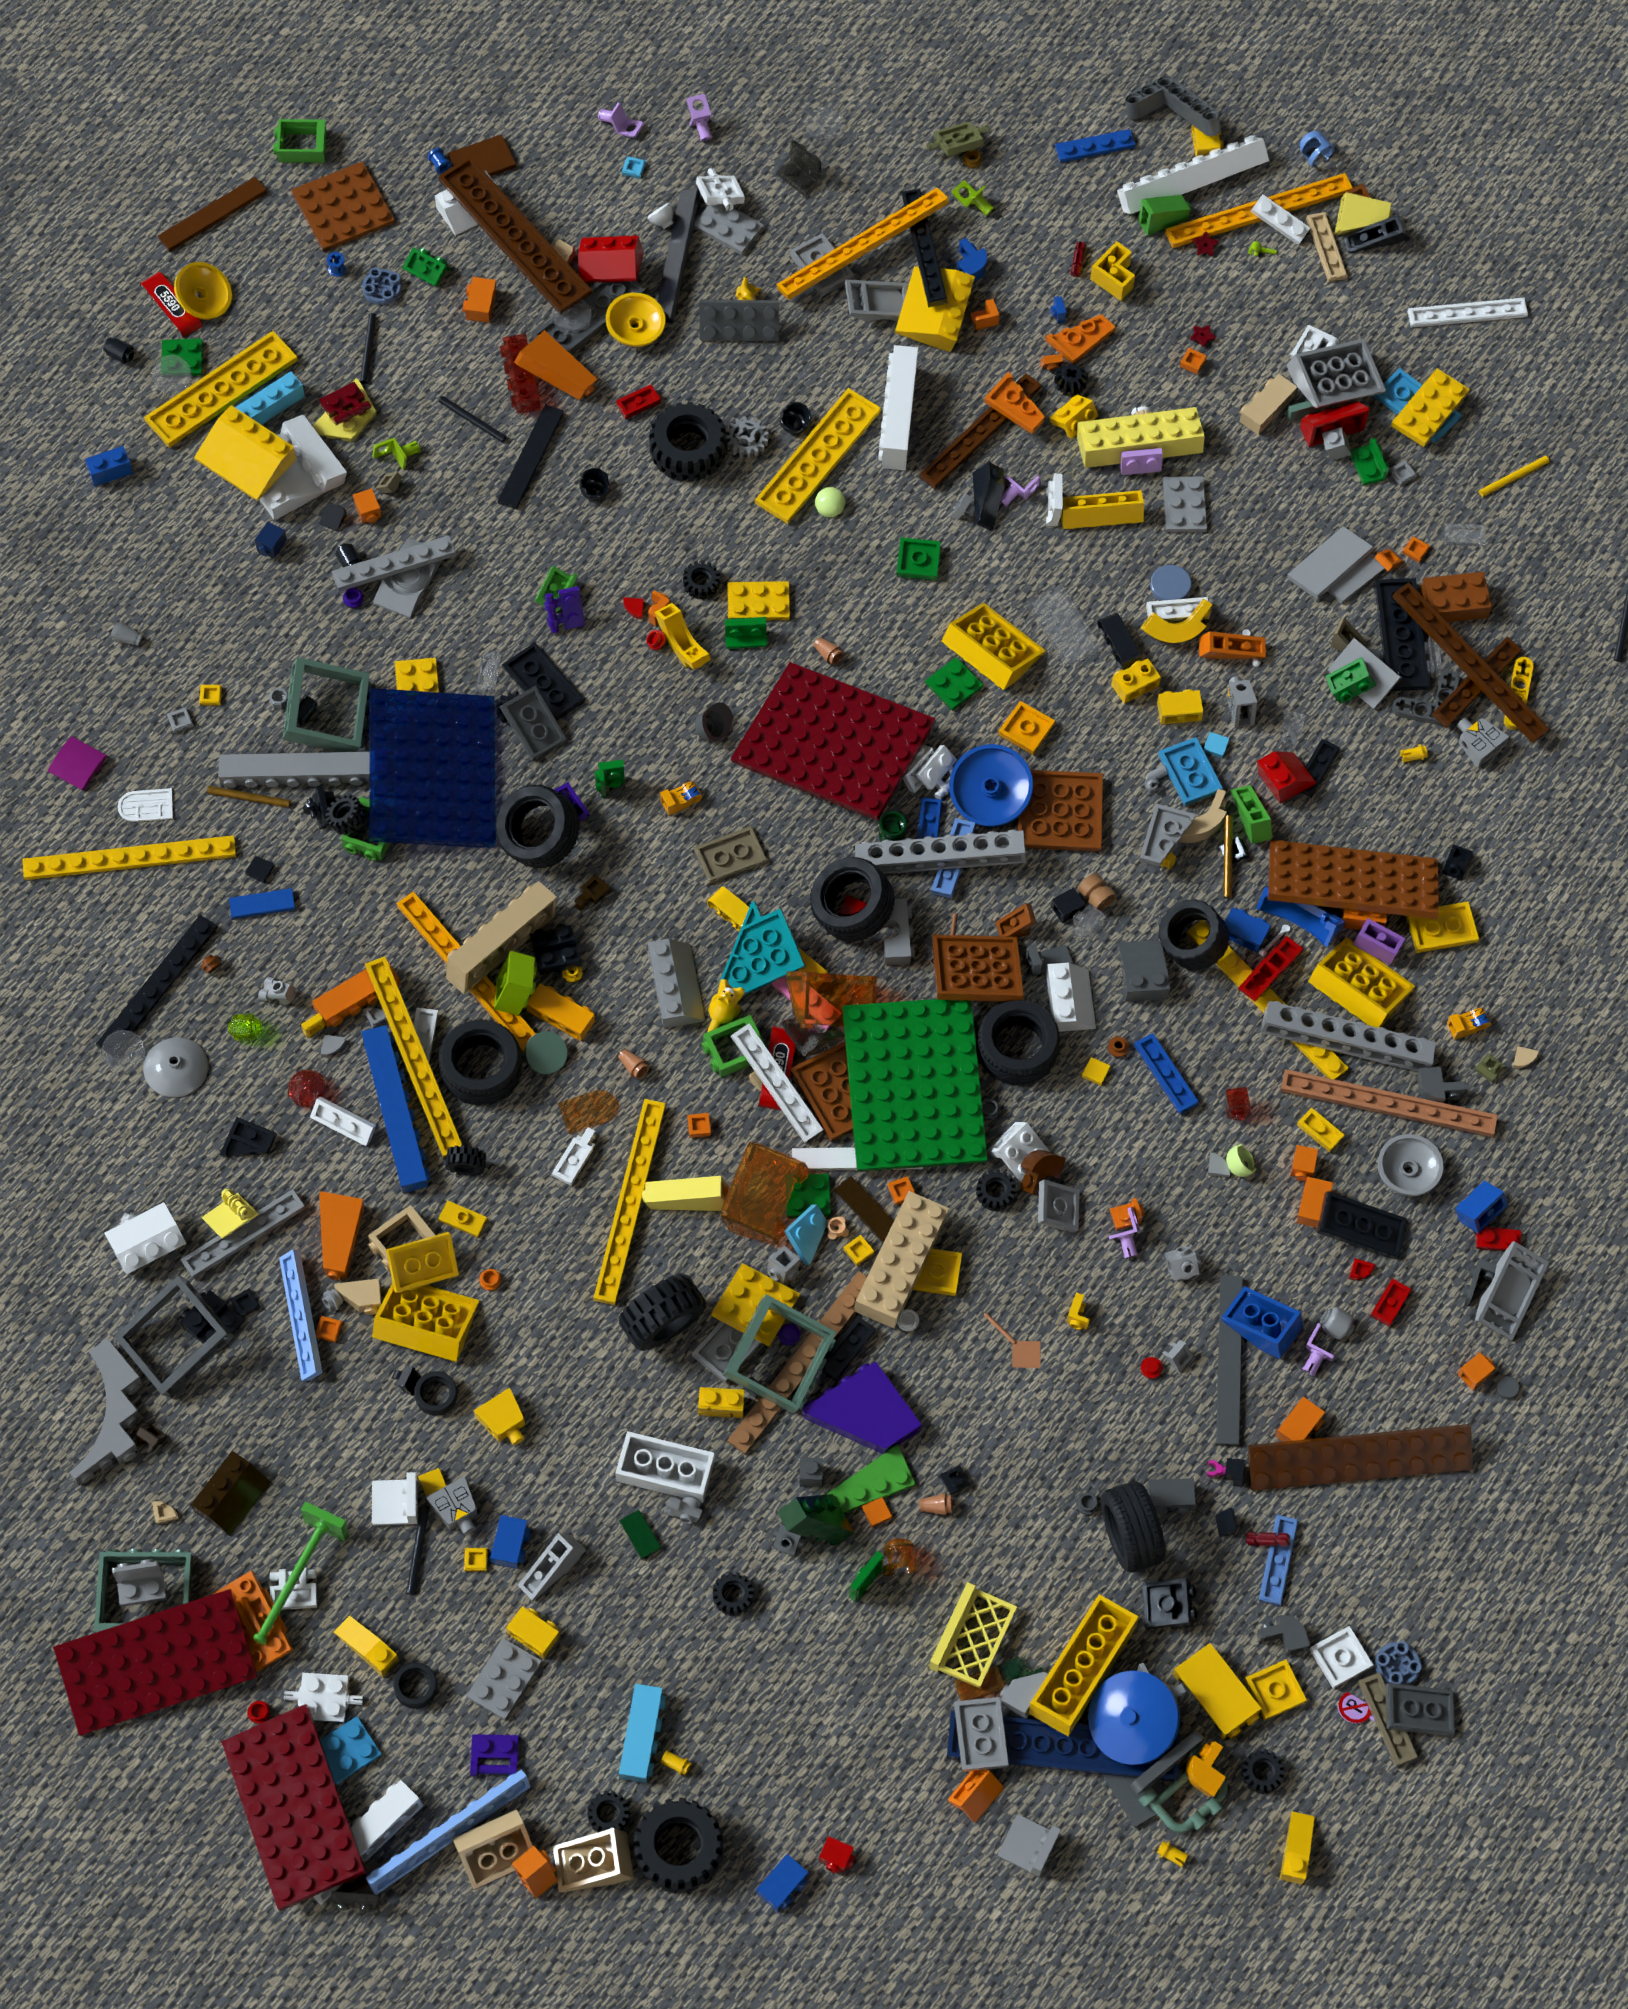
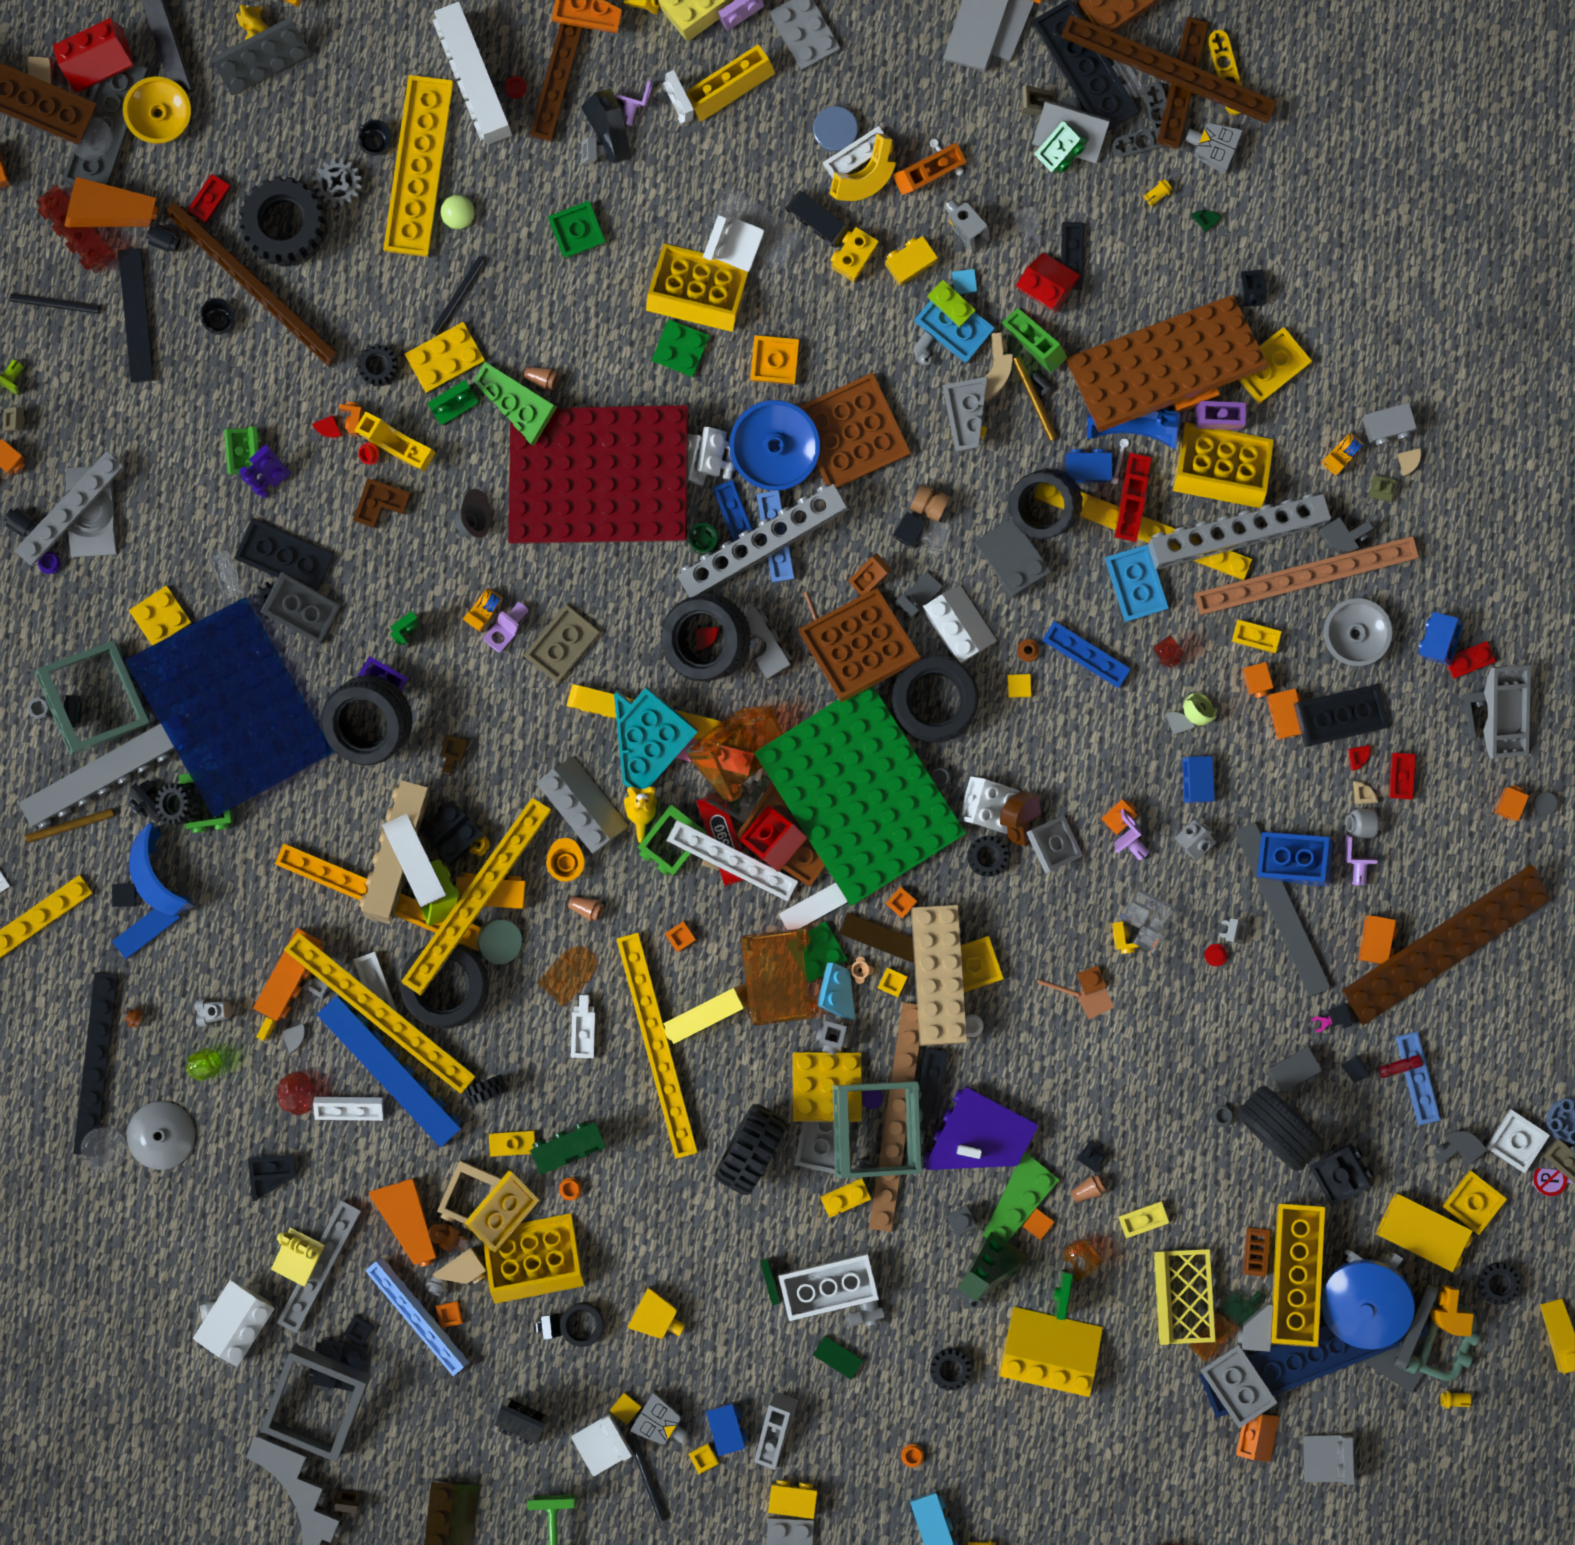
camera: 20 degrees left, 20 degrees up
none -> blue windscreen [129,822,194,916]
none -> black brick [146,224,182,253]
none -> reddish brown plate [167,202,336,367]
none -> reddish brown plate [353,478,411,529]
none -> white sticker [382,813,446,907]
none -> yellow plate [402,798,551,995]
none -> reddish brown hips [428,1222,468,1252]
none -> black bar [430,257,486,336]
none -> bright green wing [474,362,557,446]
none -> lavender bracket [483,602,528,653]
none -> black slope [495,1398,549,1445]
none -> red plate [504,76,527,99]
none -> dark green wedge [529,1121,606,1176]
none -> light orange piece [546,838,585,882]
none -> white bracket [703,213,765,272]
none -> red slope [739,805,807,872]
none -> dark green tile [760,1258,781,1306]
none -> orange plate [901,1444,924,1467]
none -> lime plate [927,280,975,328]
none -> white tile [956,1145,981,1159]
none -> yellow slope [998,1307,1103,1397]
none -> dark orange plate [1077,965,1106,995]
none -> dark azure plate [1104,544,1169,623]
none -> light yellow plate [1118,1201,1169,1239]
none -> clear brick [1119,887,1176,953]
none -> blue hinge [1182,756,1214,803]
none -> dark green tile [1191,210,1223,233]
none -> dark orange slope [1242,1228,1270,1277]
none -> tan tile [1353,781,1378,804]
none -> light grey brick [1362,403,1417,446]

